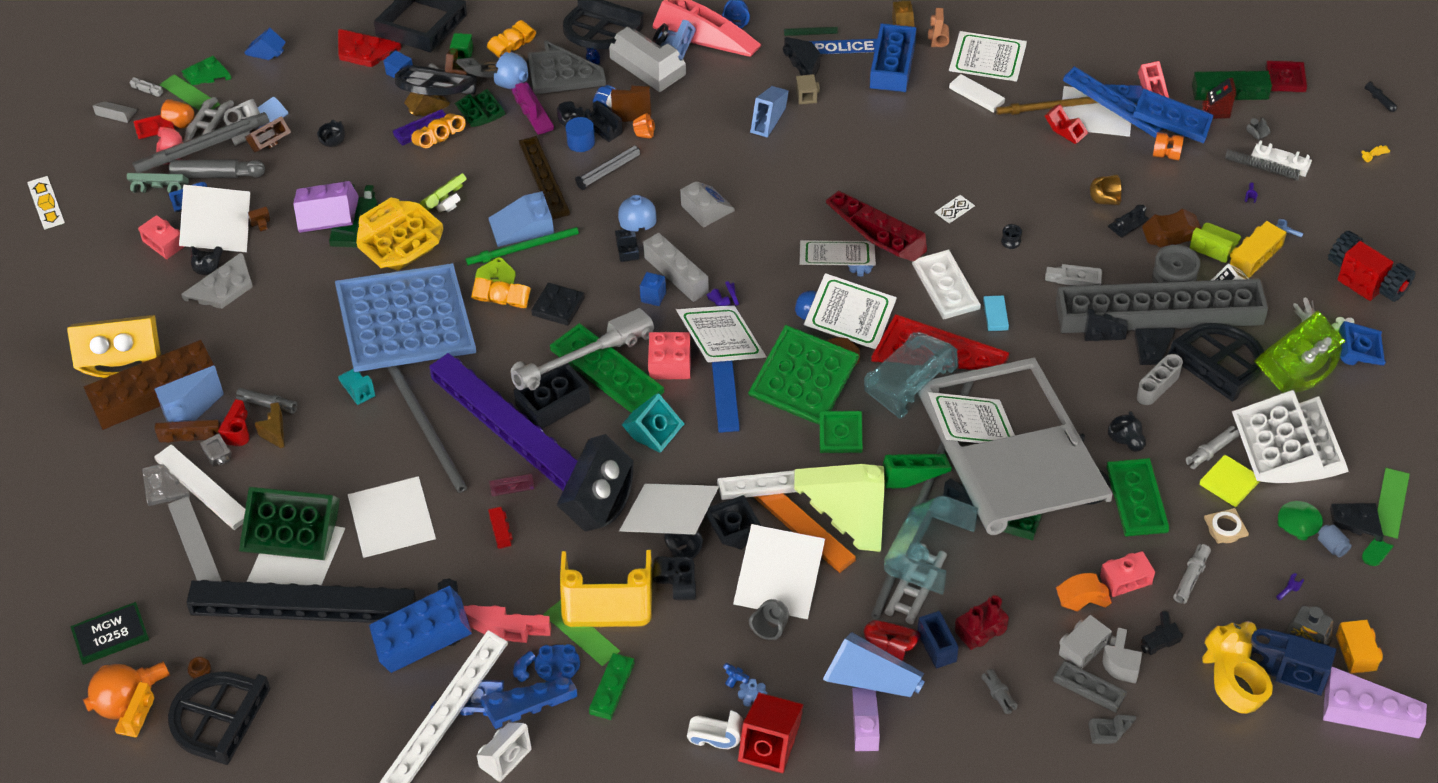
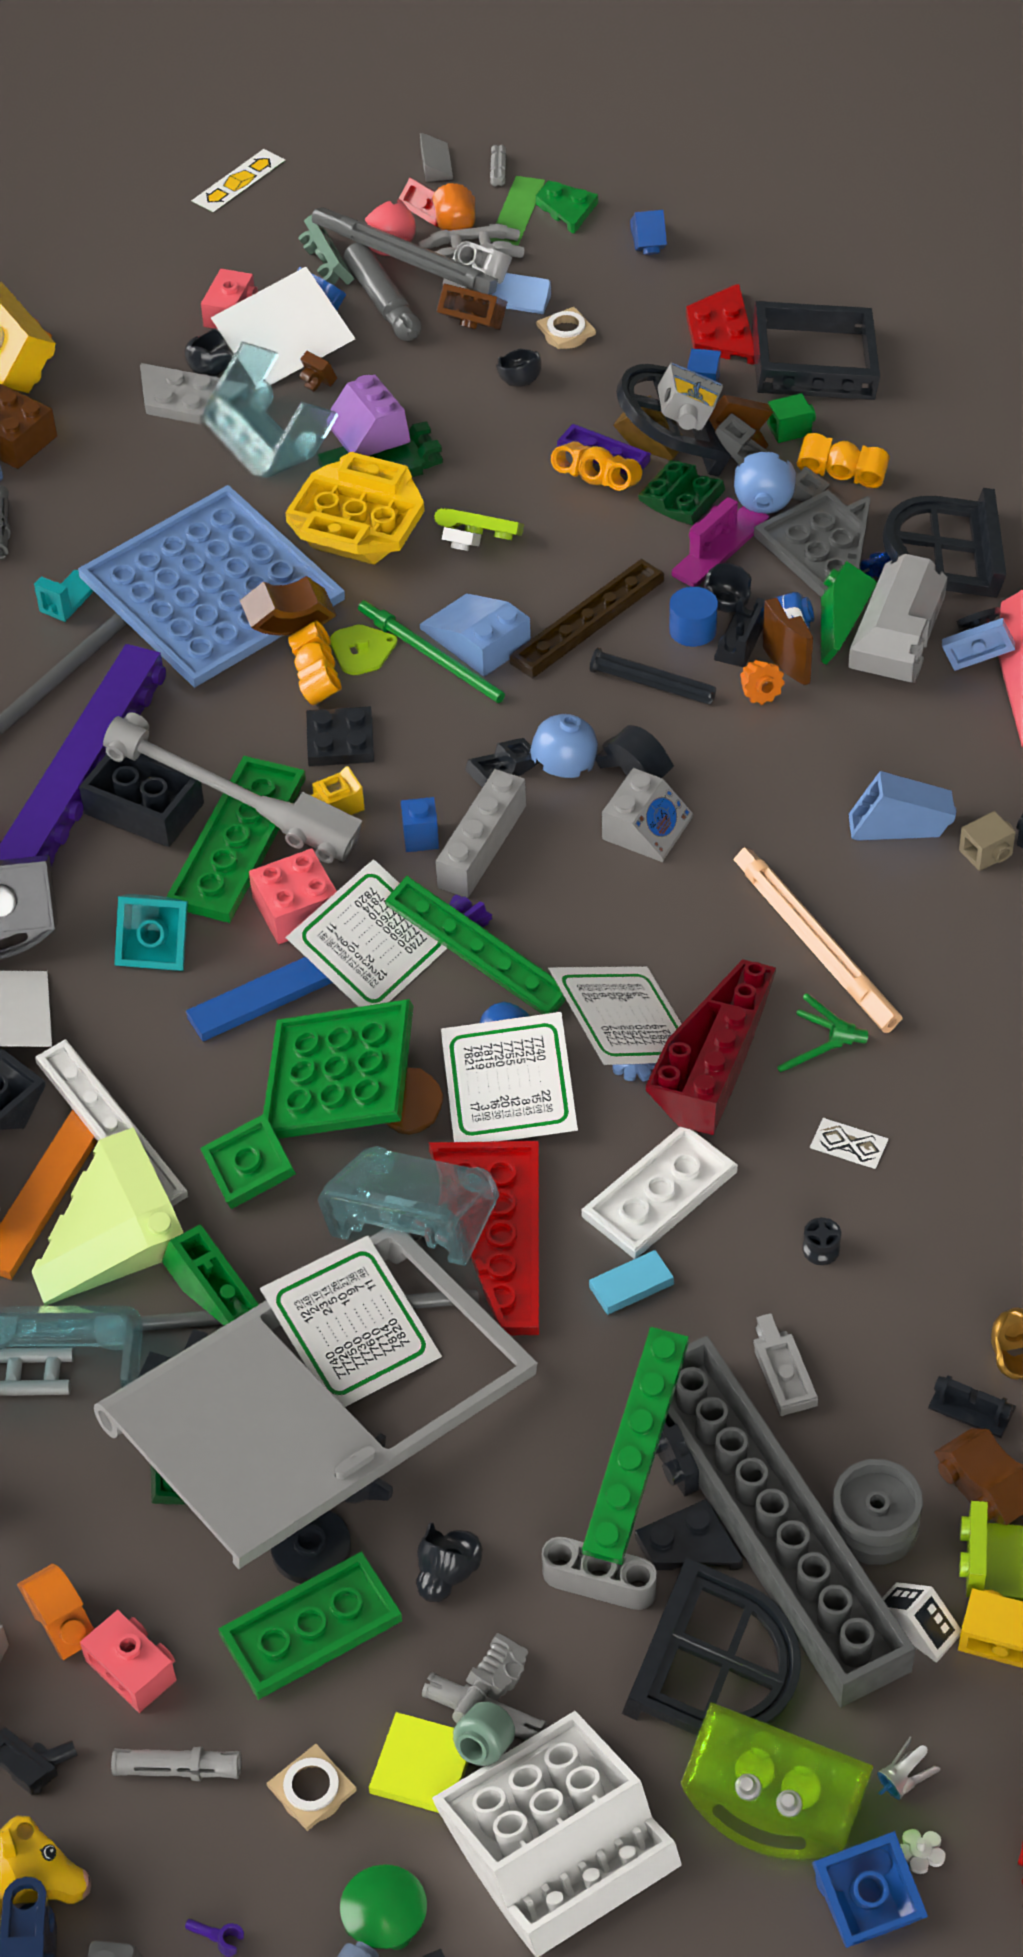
camera: 65 degrees right, 0 degrees up
none -> clear light blue windscreen [204,341,338,478]
none -> reddish brown brick [240,576,337,636]
none -> yellow window [311,766,365,815]
none -> green tile [385,875,566,1014]
none -> light grey piece [452,1633,528,1723]
none -> sand green head [453,1701,515,1766]
none -> tan piece [536,307,596,349]
none -> green plate [582,1327,689,1565]
none -> black brick [595,725,674,778]
none -> light grey torso [658,362,723,430]
none -> light nougat piece [733,847,902,1033]
none -> green plant [777,993,868,1072]
none -> green slope [821,561,878,665]

